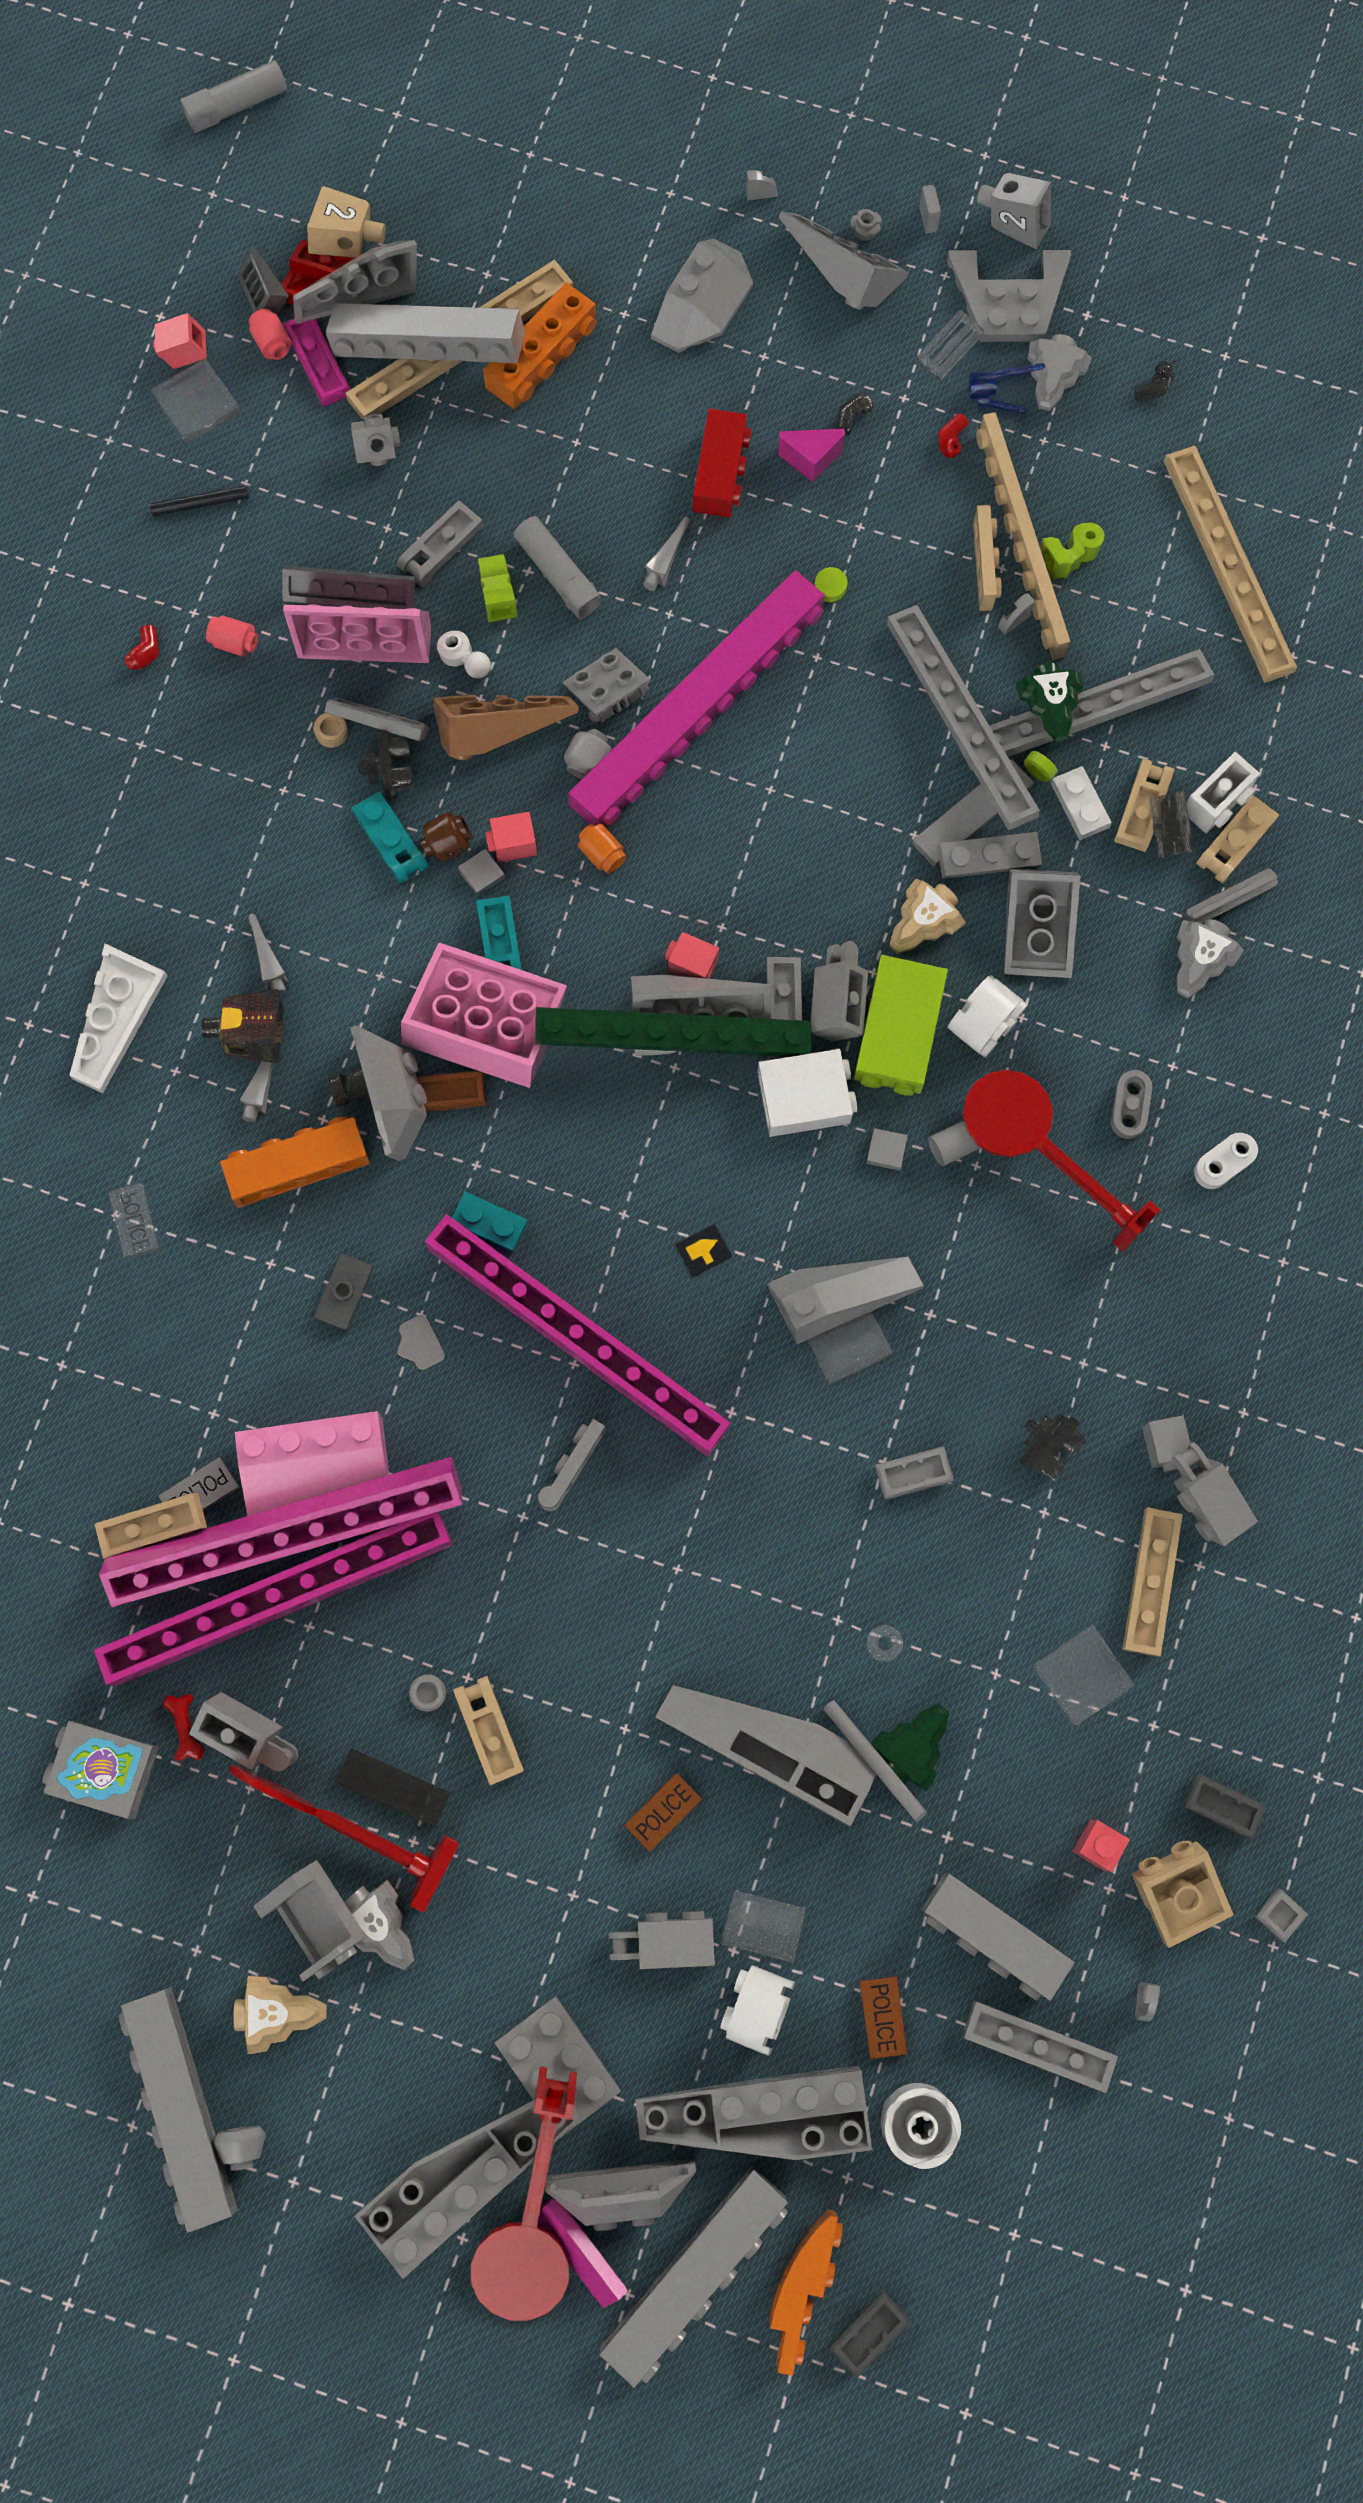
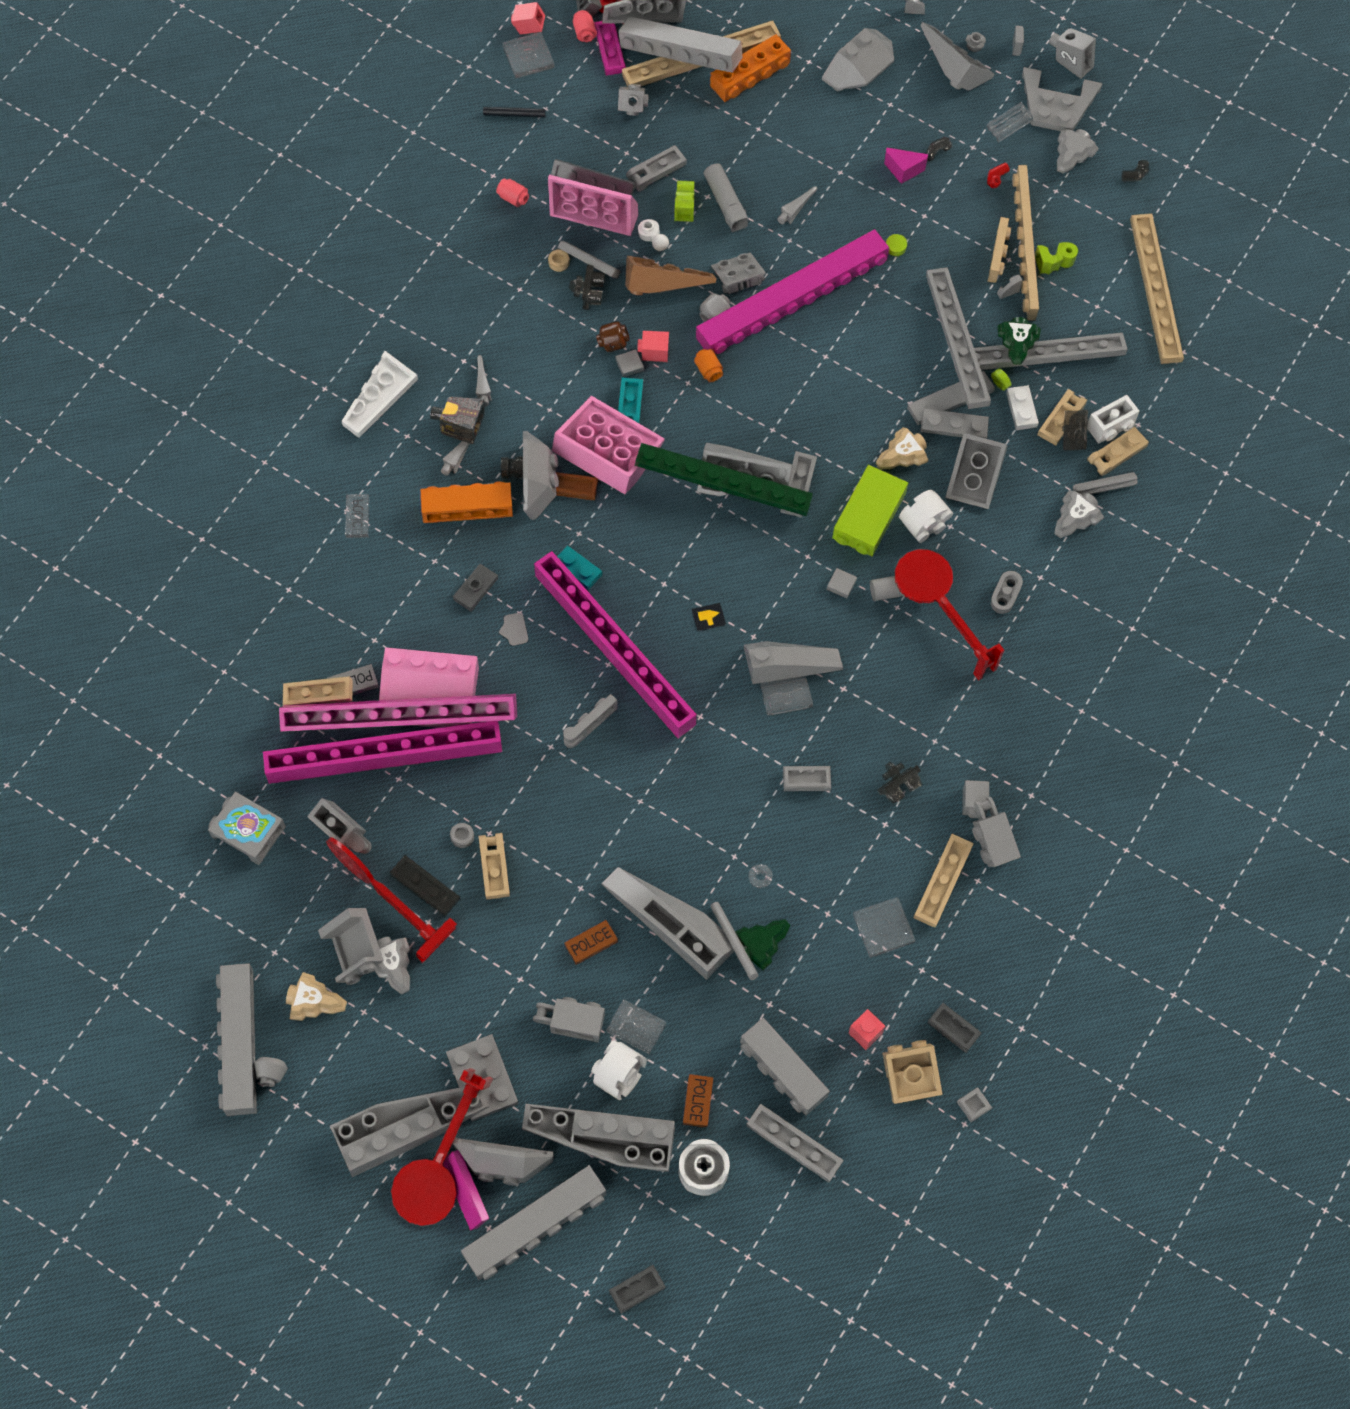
camera: 15 degrees right, 10 degrees down
red arm [125,625,159,671] -> none
red piece [162,1693,205,1762] -> none
teal plate [351,791,429,884] -> none
coral brick [665,932,719,979] -> none
red brick [693,408,752,518] -> none
white brick [757,1049,857,1137] -> none
orange slope [768,2210,843,2376] -> none
light grey brick [810,941,868,1042] -> none
clear blue plant [969,363,1045,414] -> none
light grey tile [1135,1982,1160,2022] -> none
white plate [1194,1133,1258,1189] -> none

